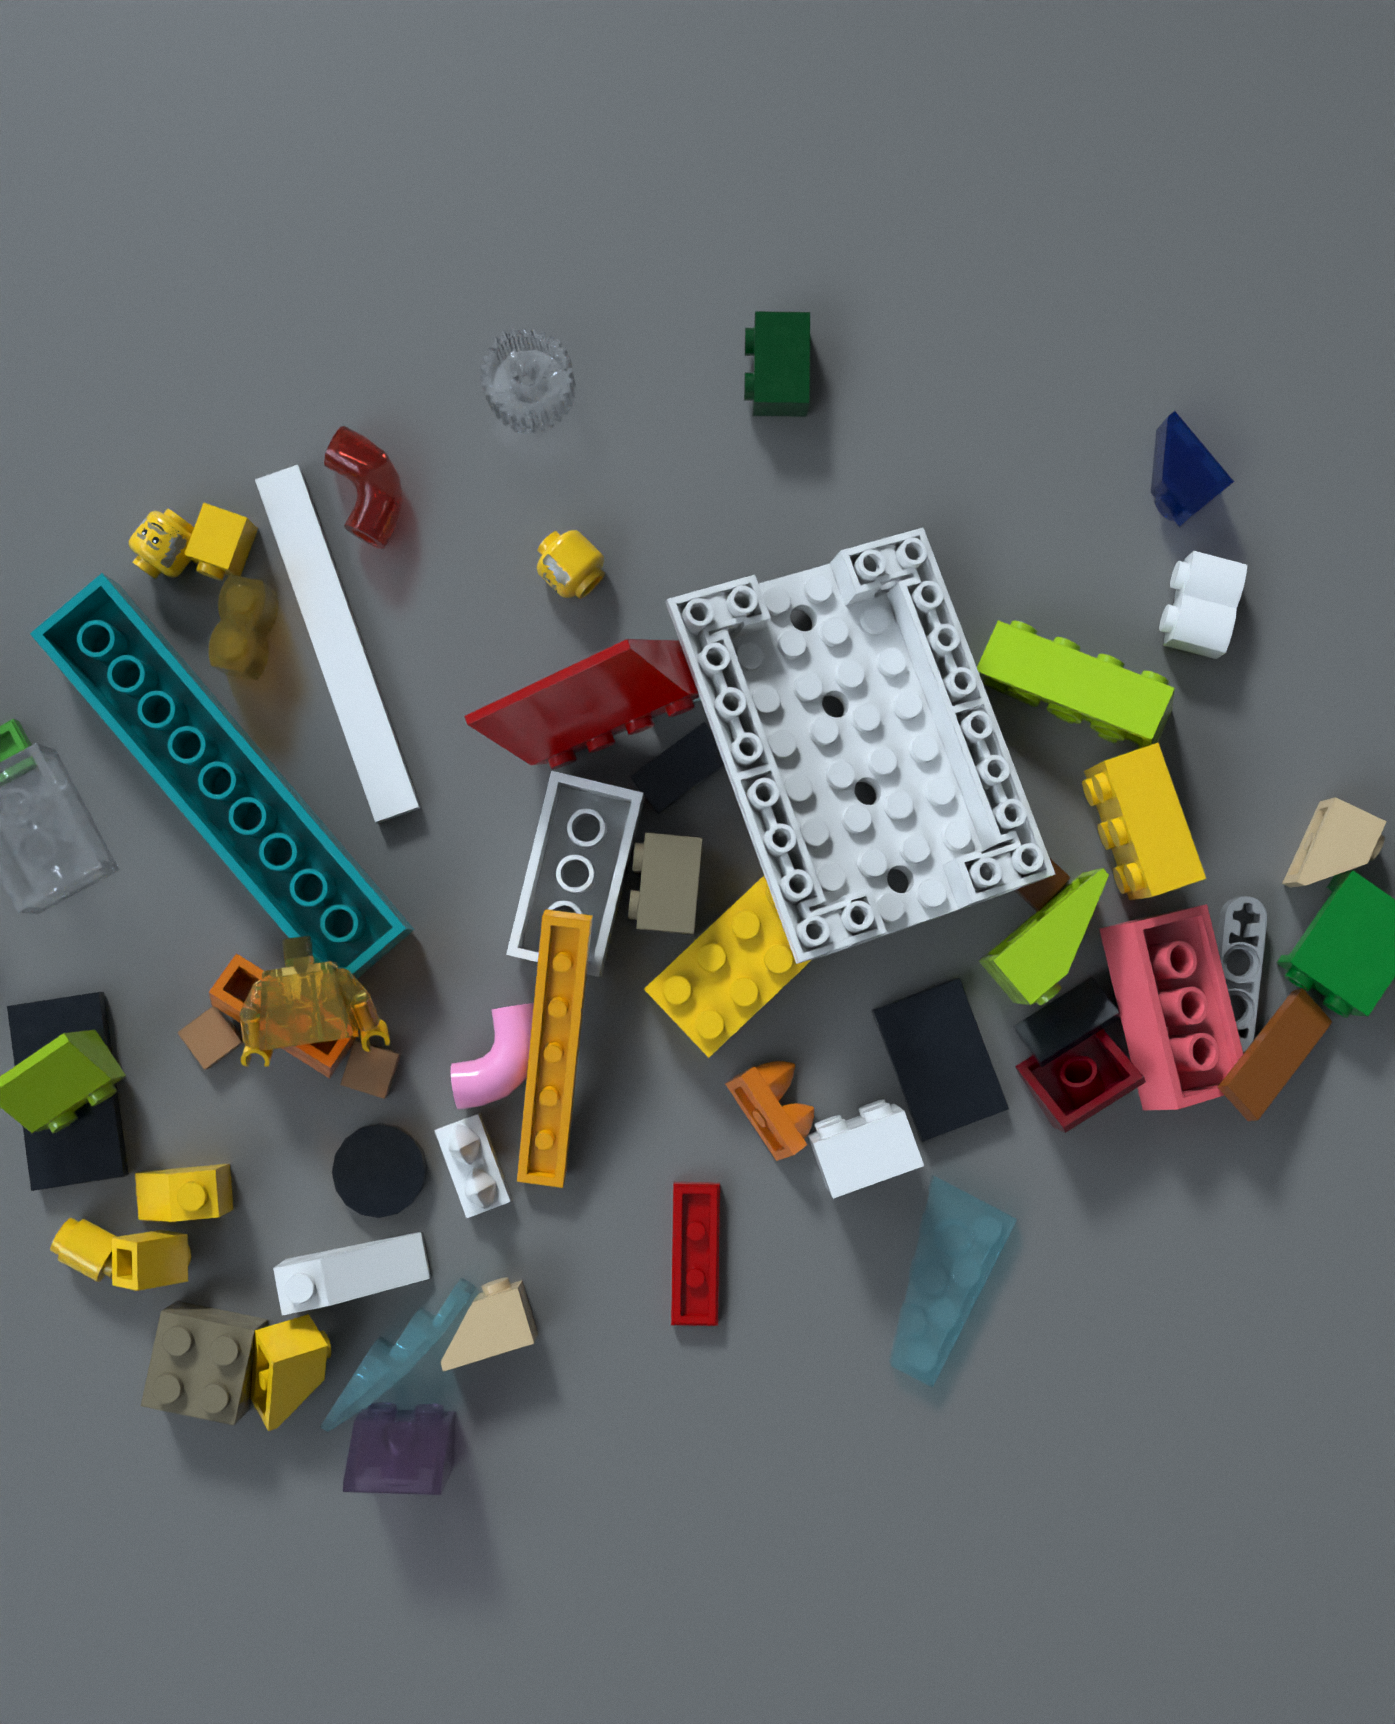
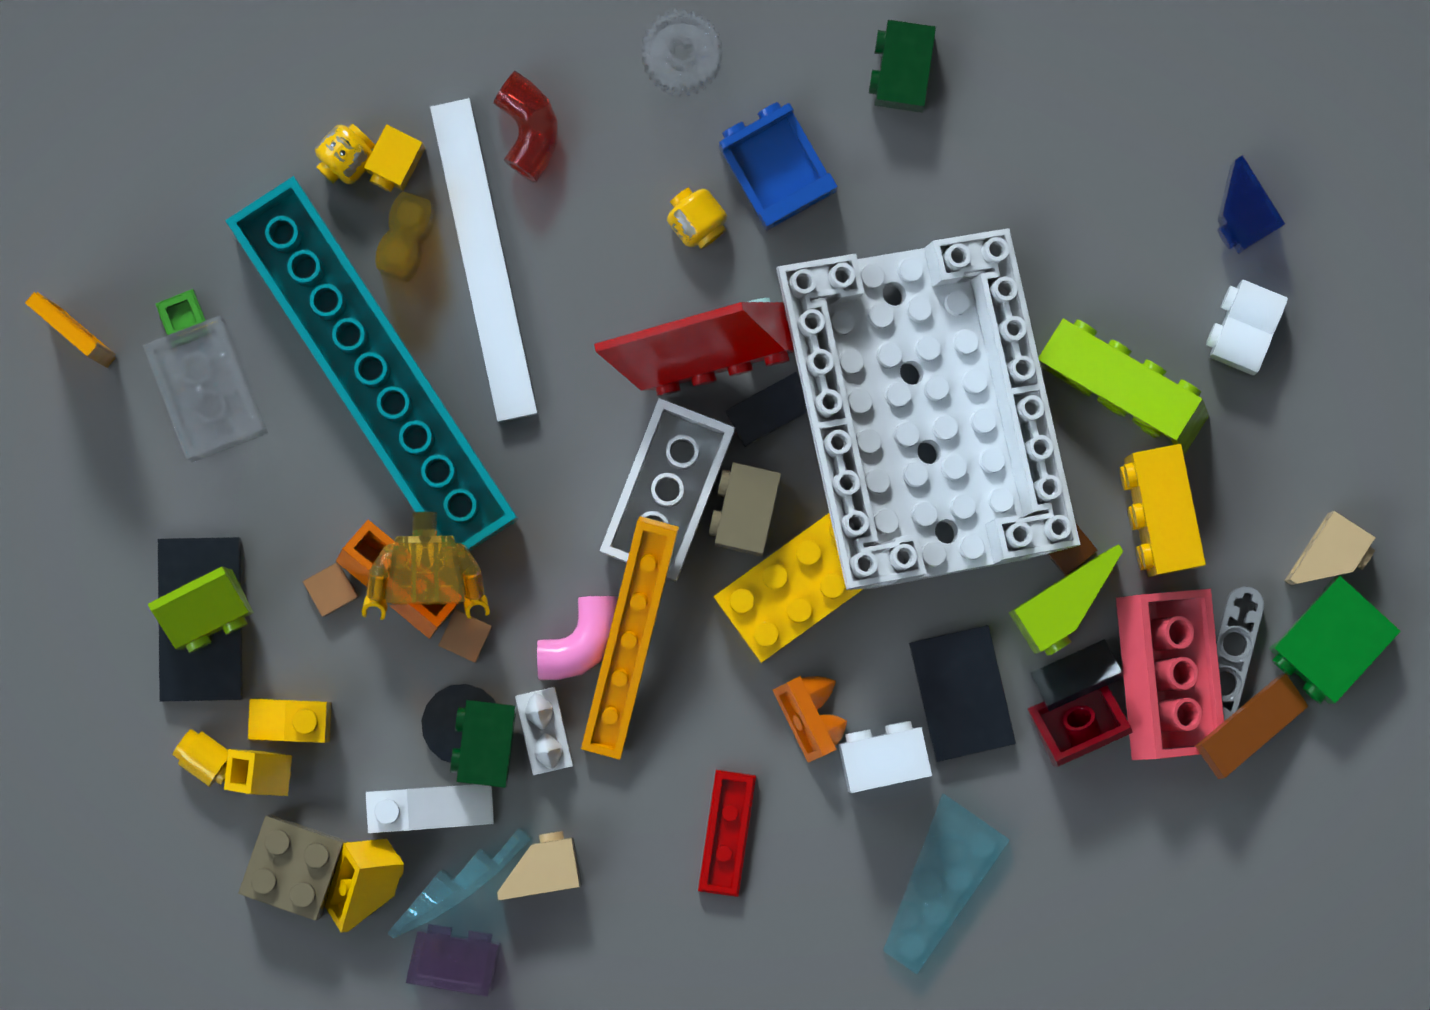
camera: 10 degrees right, 0 degrees up
none -> dark green brick [450,700,517,788]
none -> blue panel [719,102,838,231]

